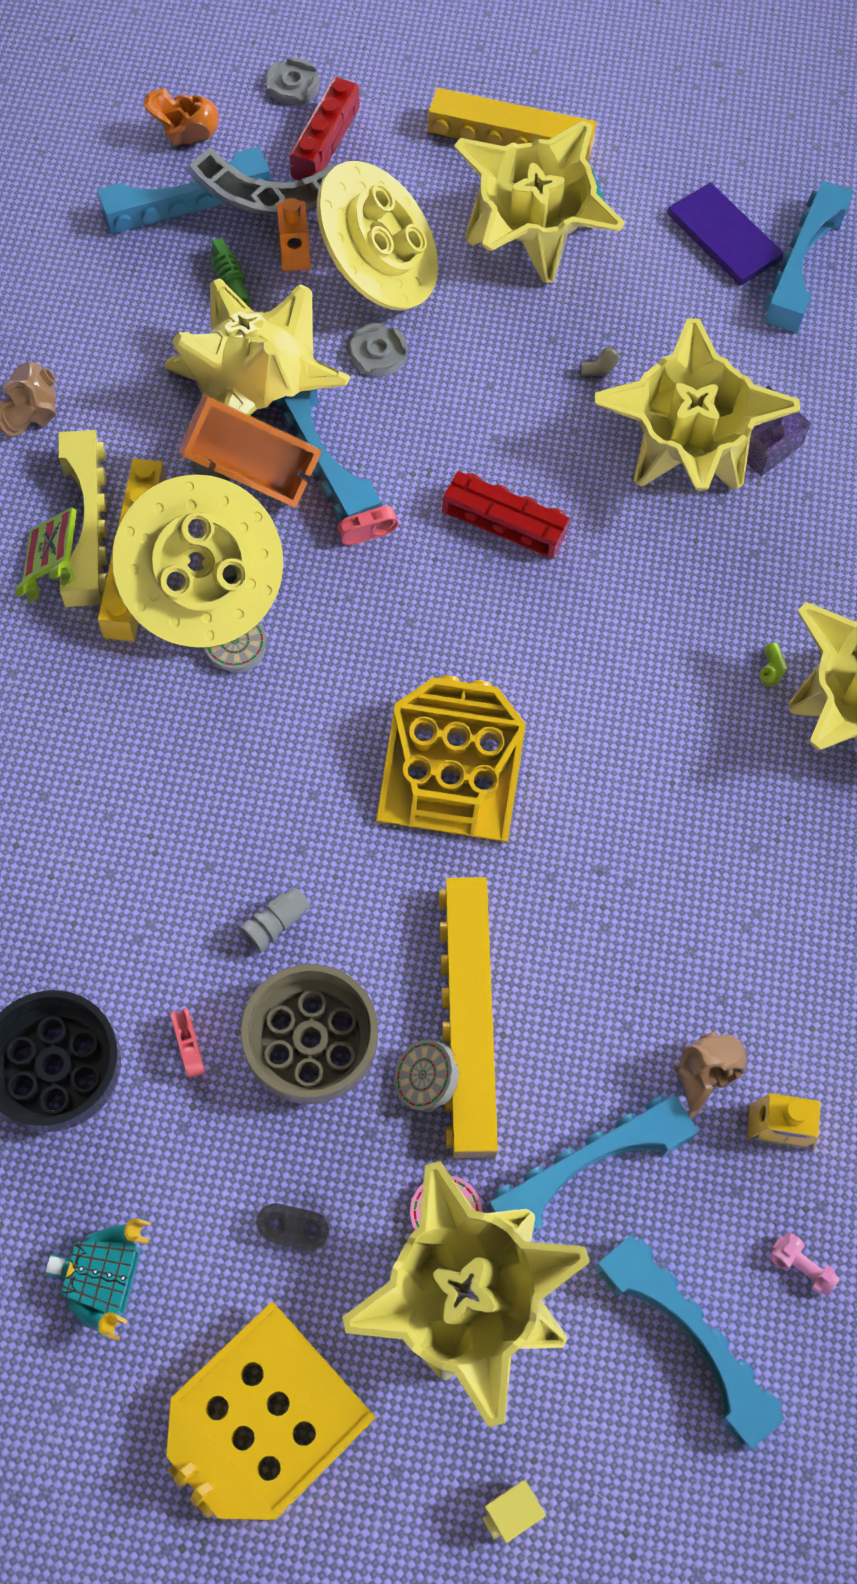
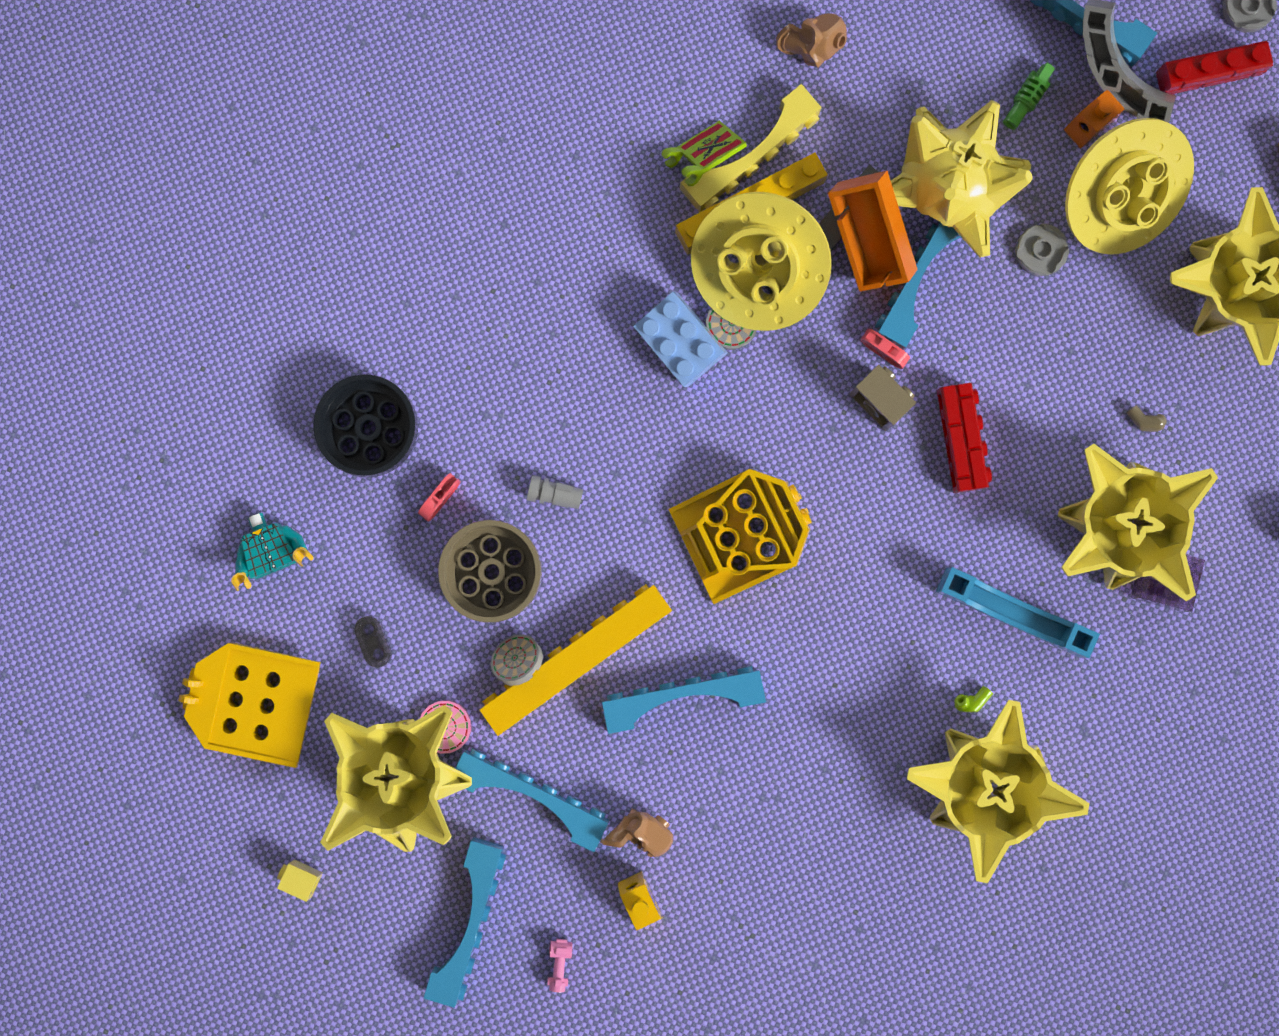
camera: 60 degrees right, 20 degrees up
none -> dark azure arch [602,666,766,734]
none -> light blue brick [633,291,728,387]
none -> dark tan brick [849,365,917,431]
none -> dark azure arch [936,567,1100,659]

